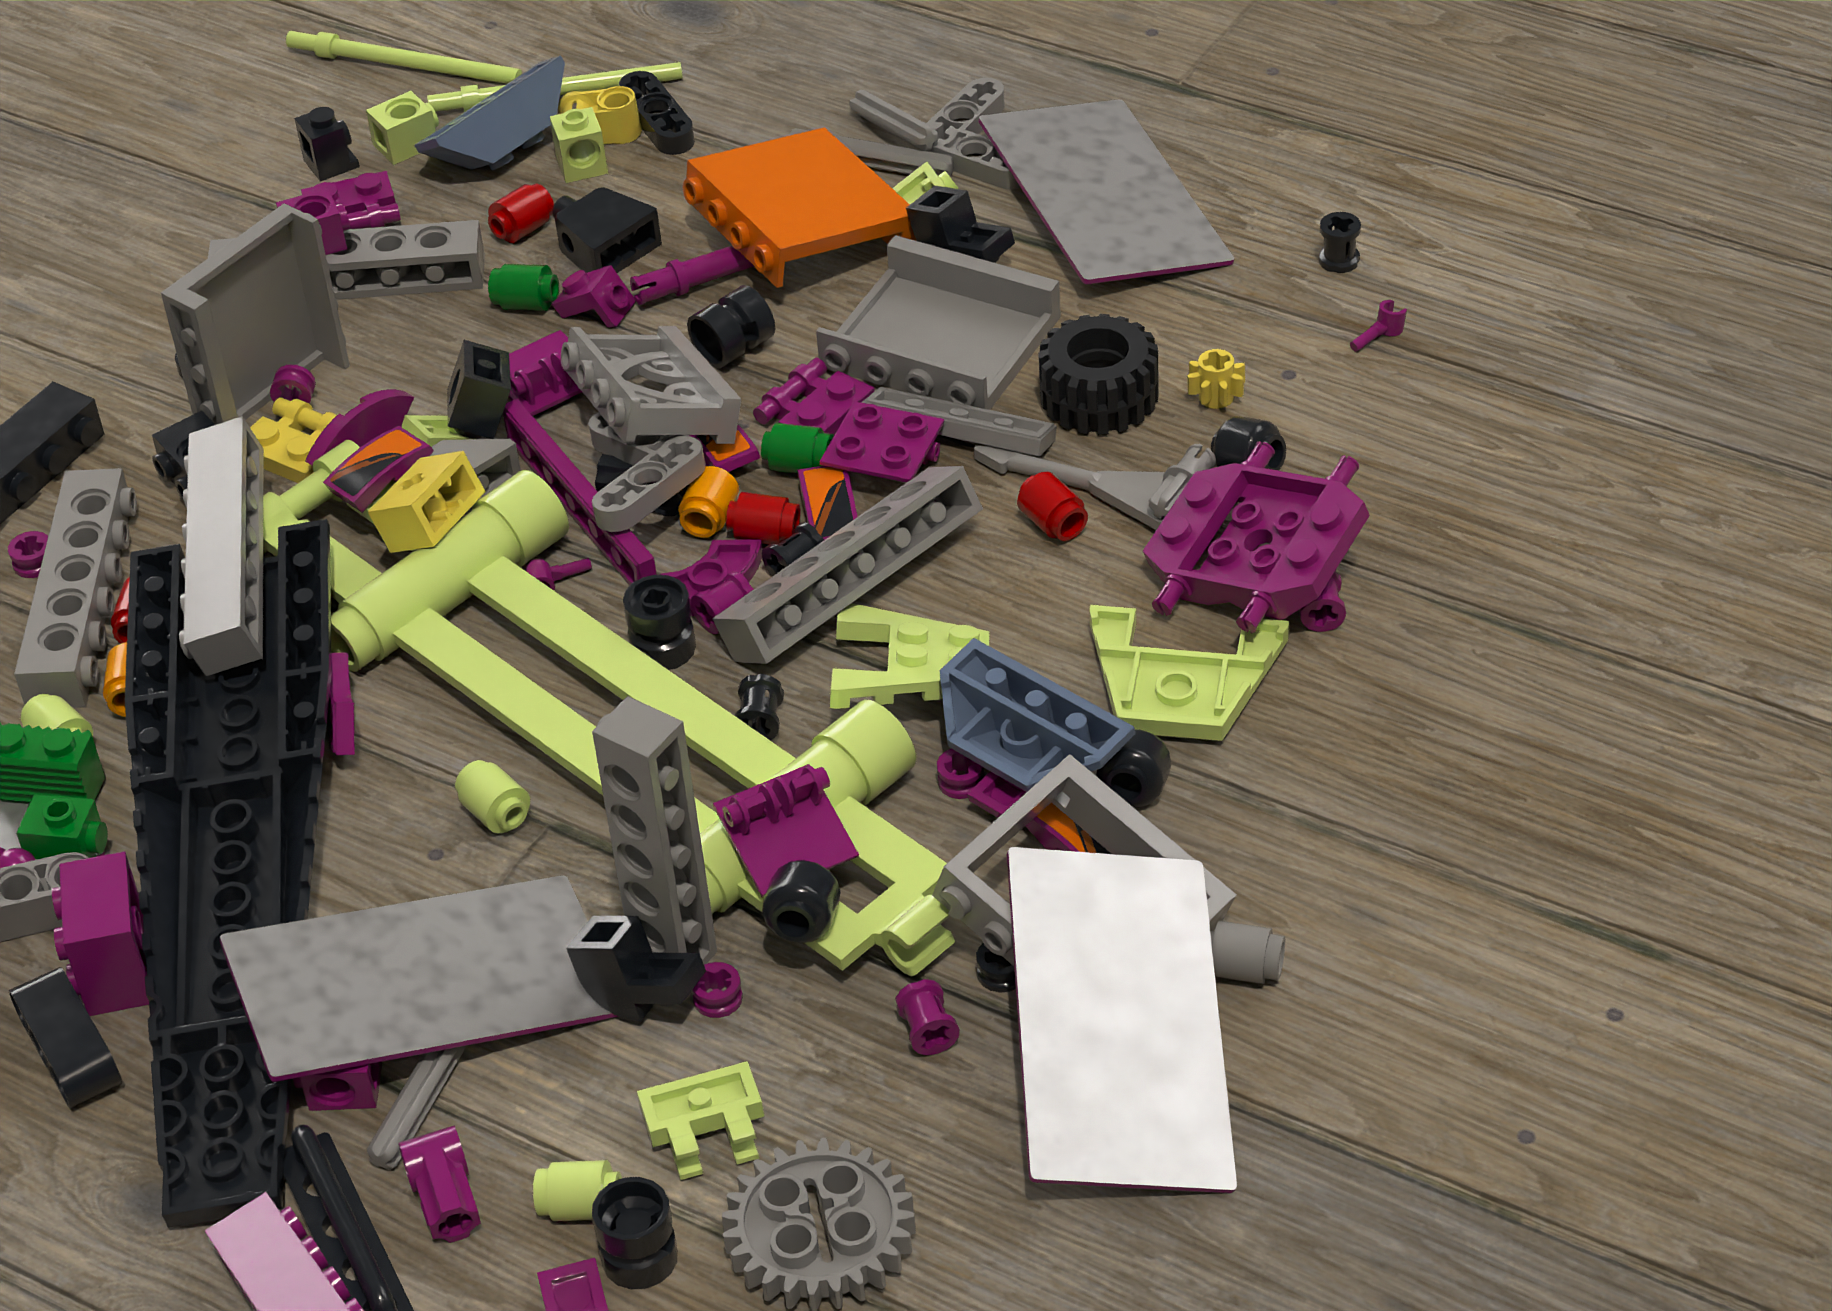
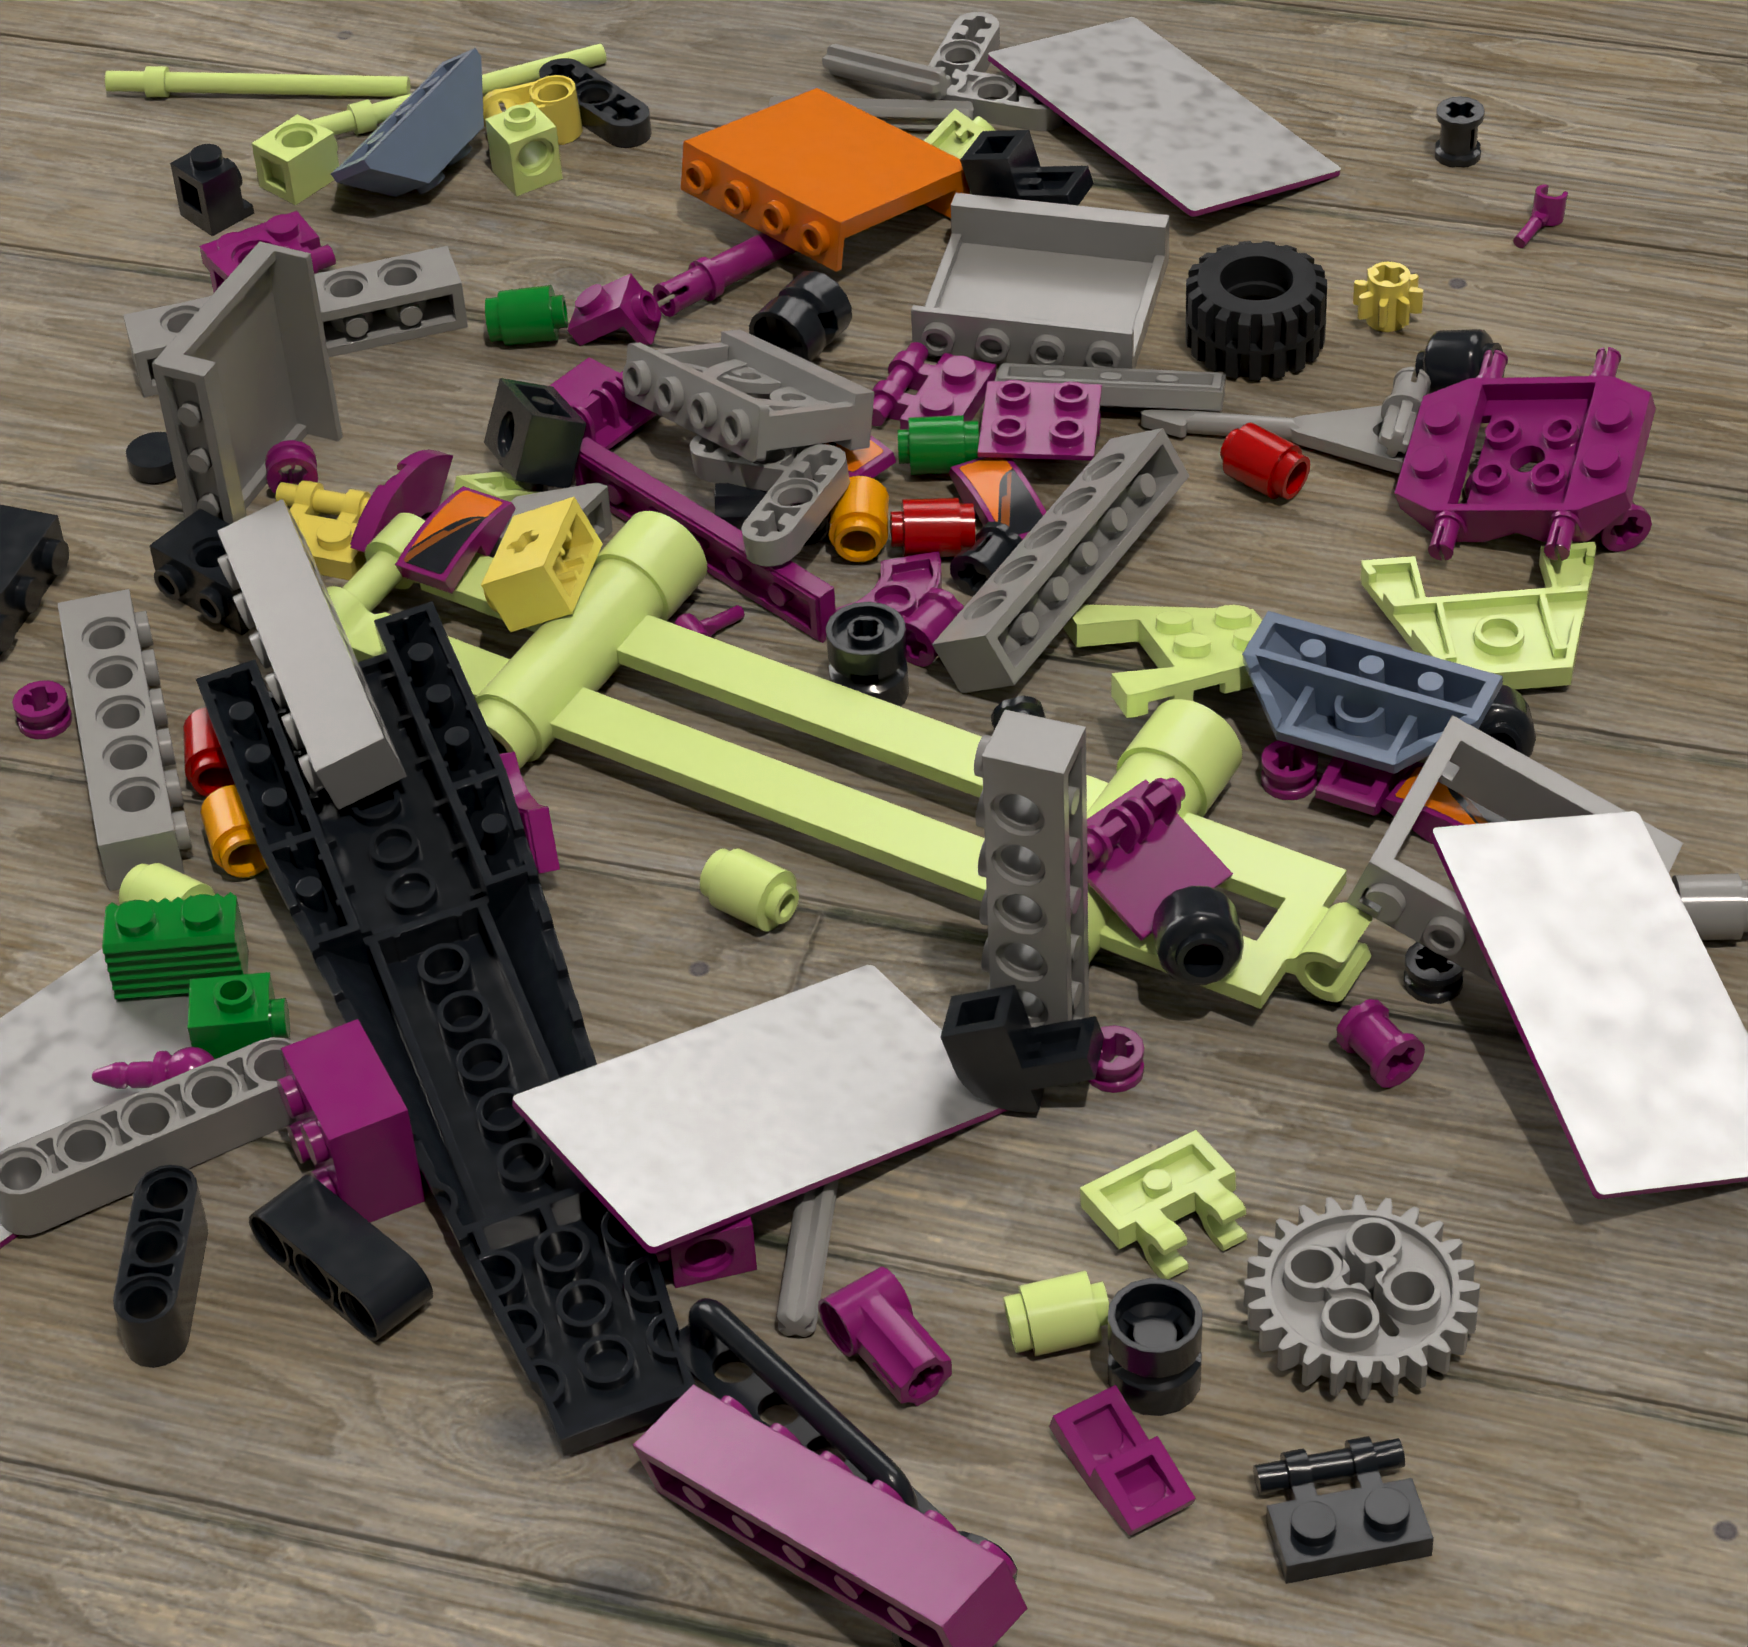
camera: 15 degrees left, 0 degrees up
red brick [488,183,554,243] -> none
black torso [552,187,662,273] -> none

